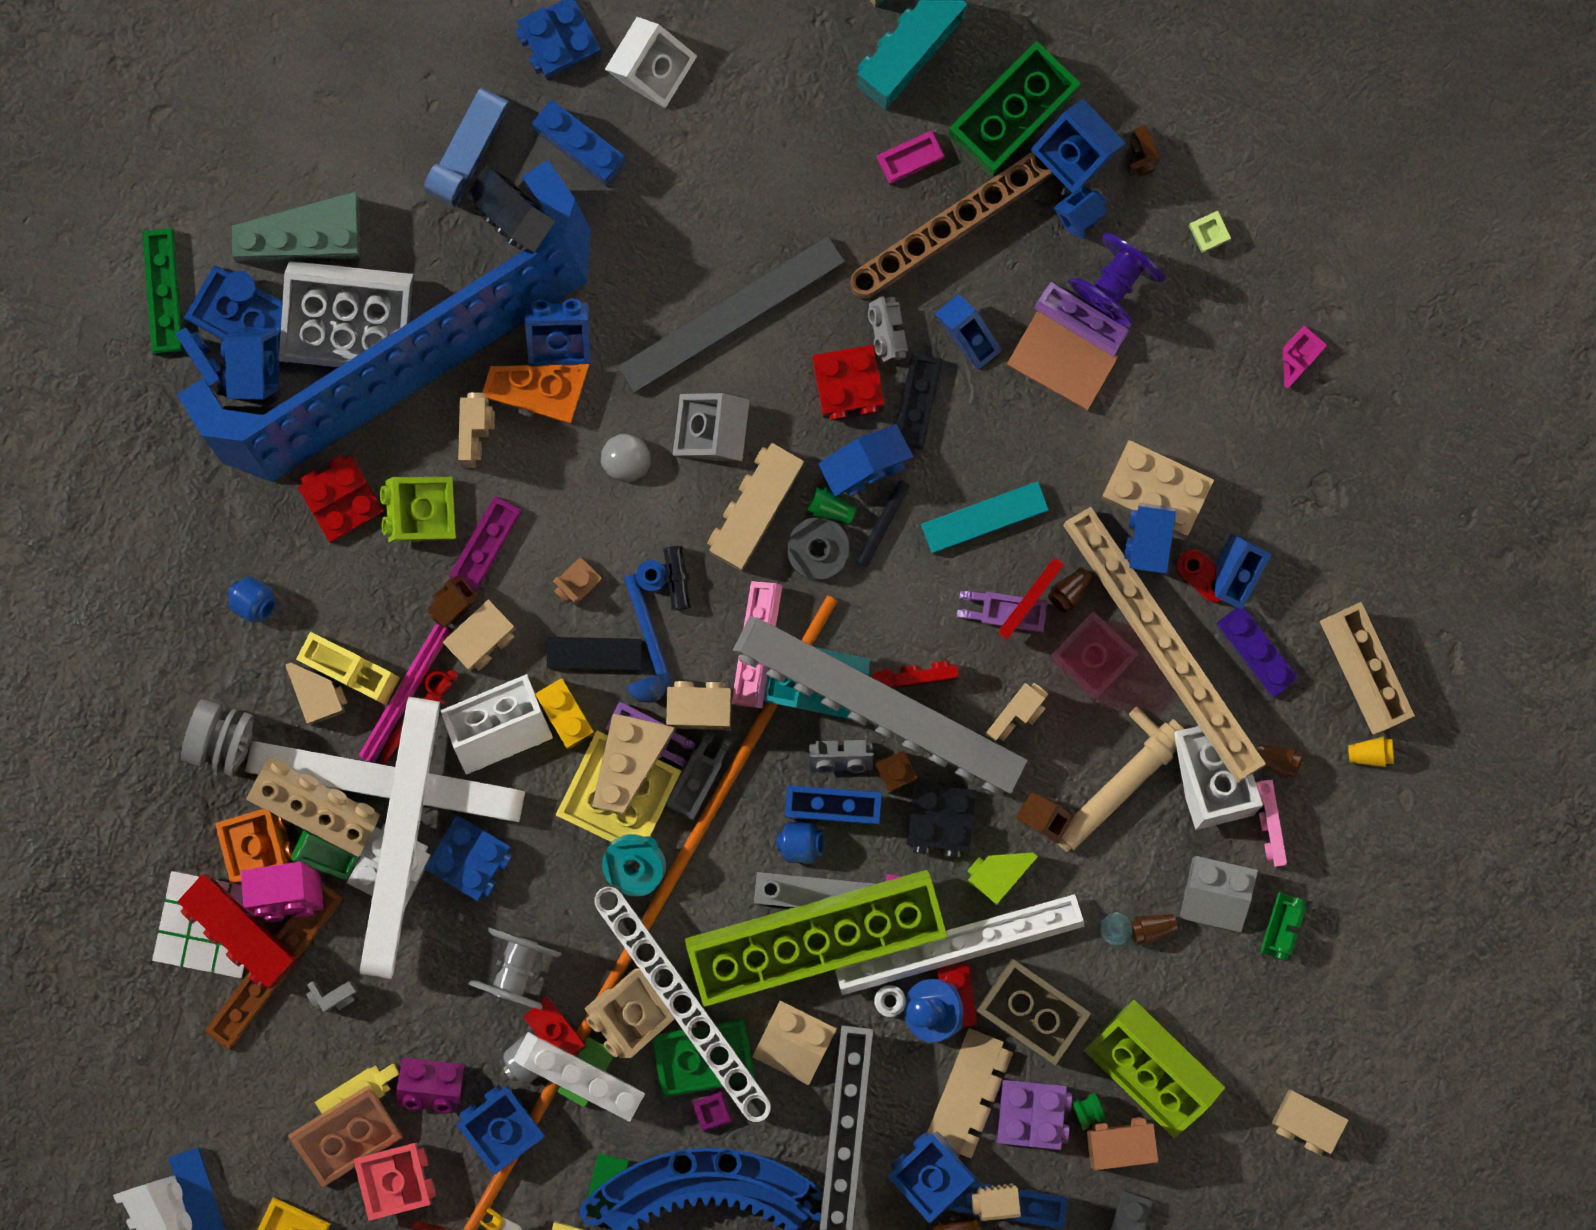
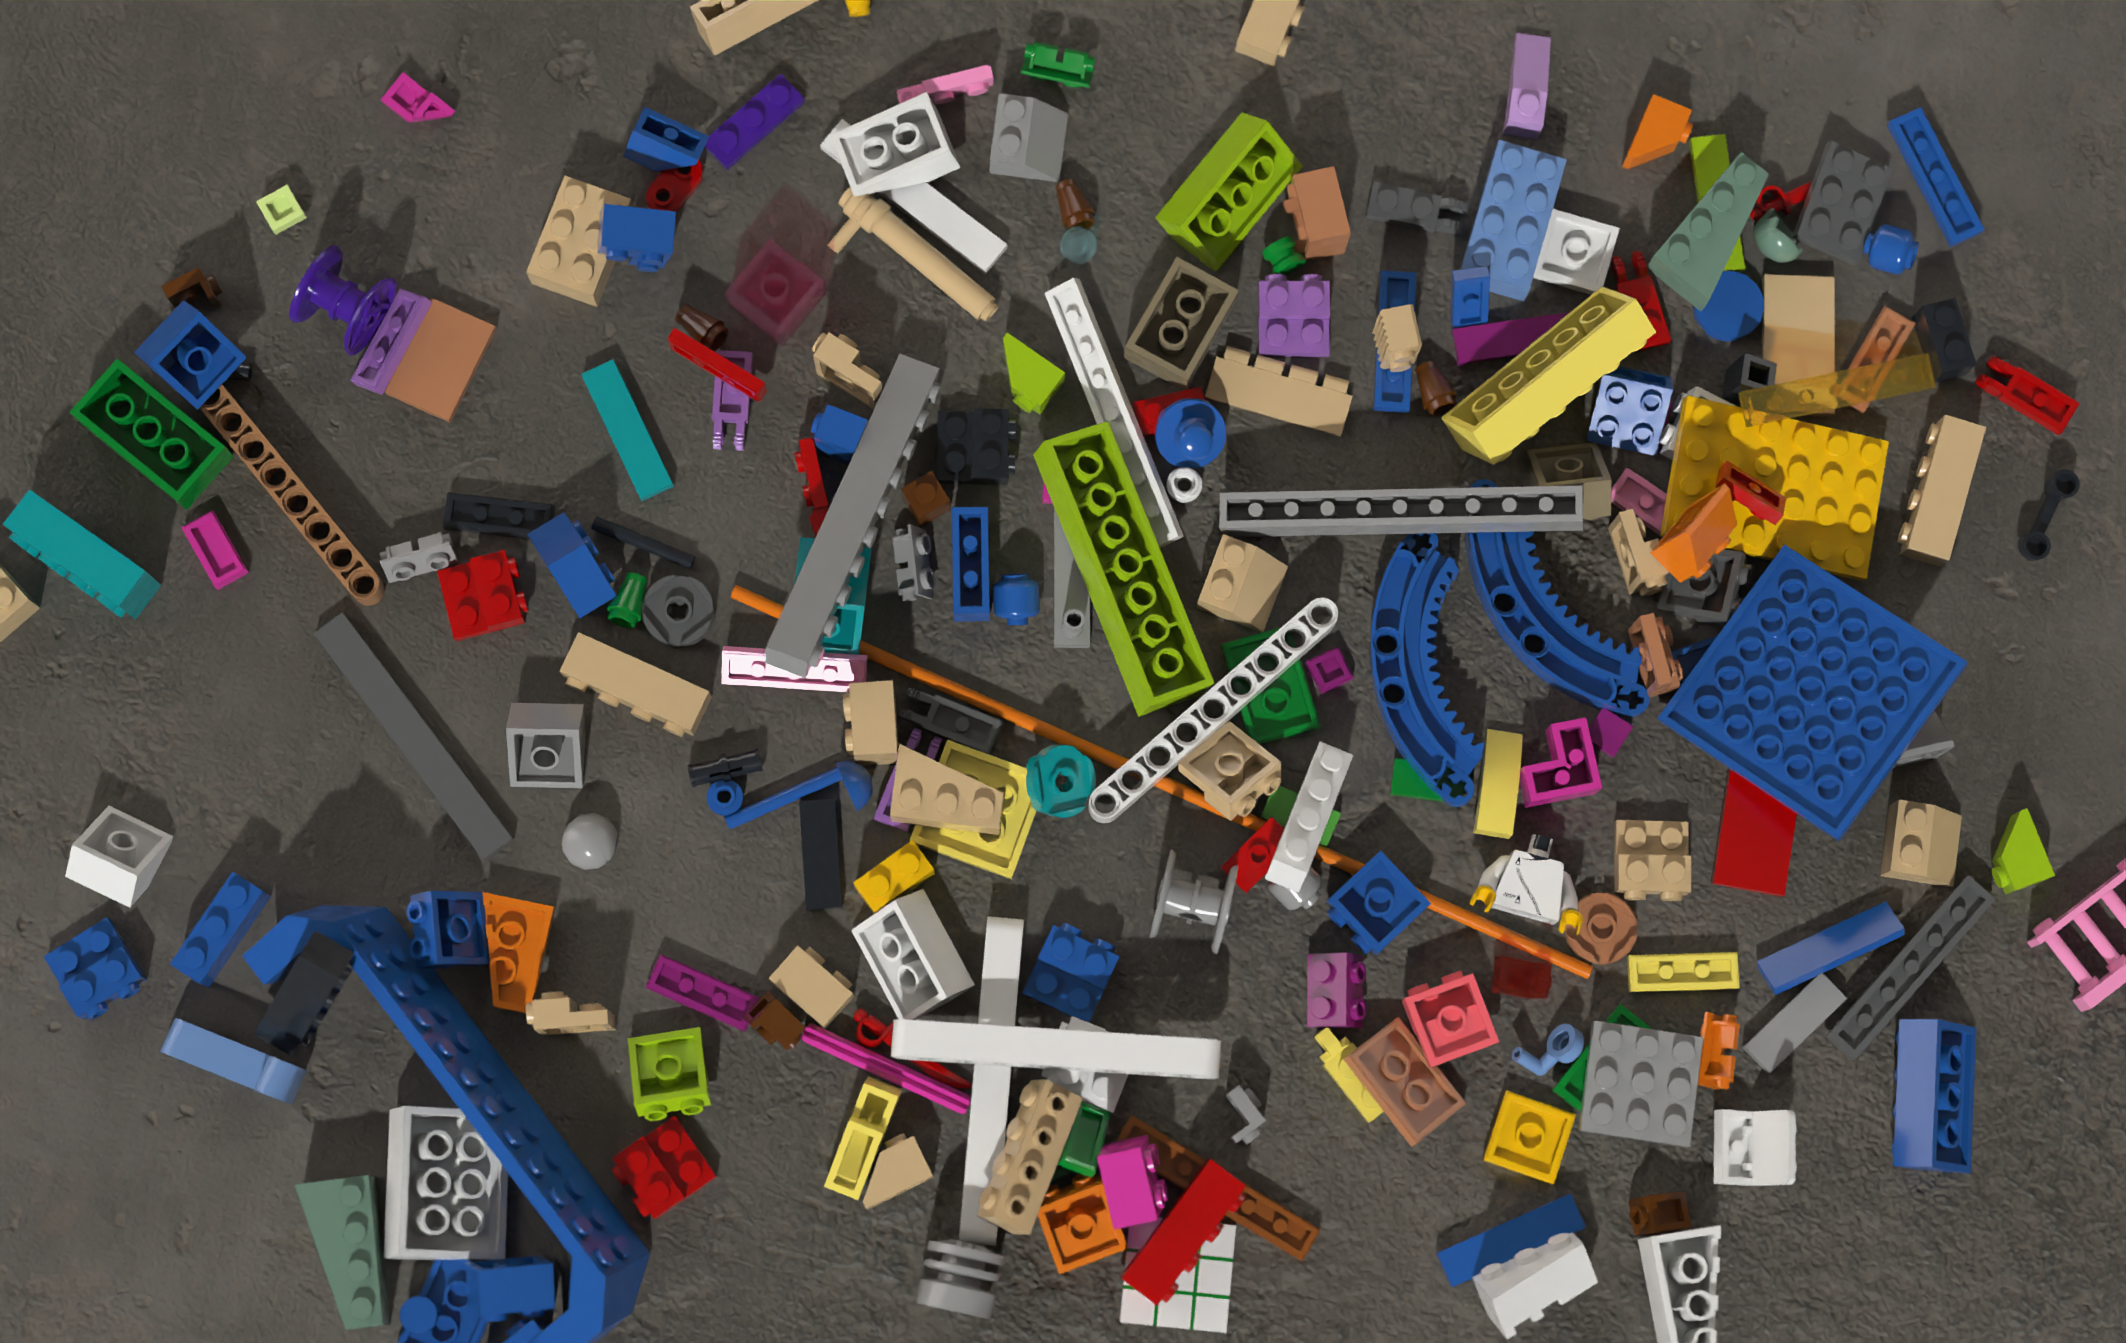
camera: 100 degrees left, 5 degrees down
blue head [228,577,276,623] -> none
medium nougat bracket [553,557,603,605] -> none
blue plate [887,1131,977,1223] -> none
blue slope [934,294,1002,370] -> none
reddish brown brick [1016,792,1074,844] -> none
blue brick [1054,186,1107,239] -> none
tan plate [1063,507,1266,783] -> none
reddish brown cone [1257,744,1303,779] -> none
none -> blue brick [811,404,868,465]
none -> white tile [820,119,1007,274]

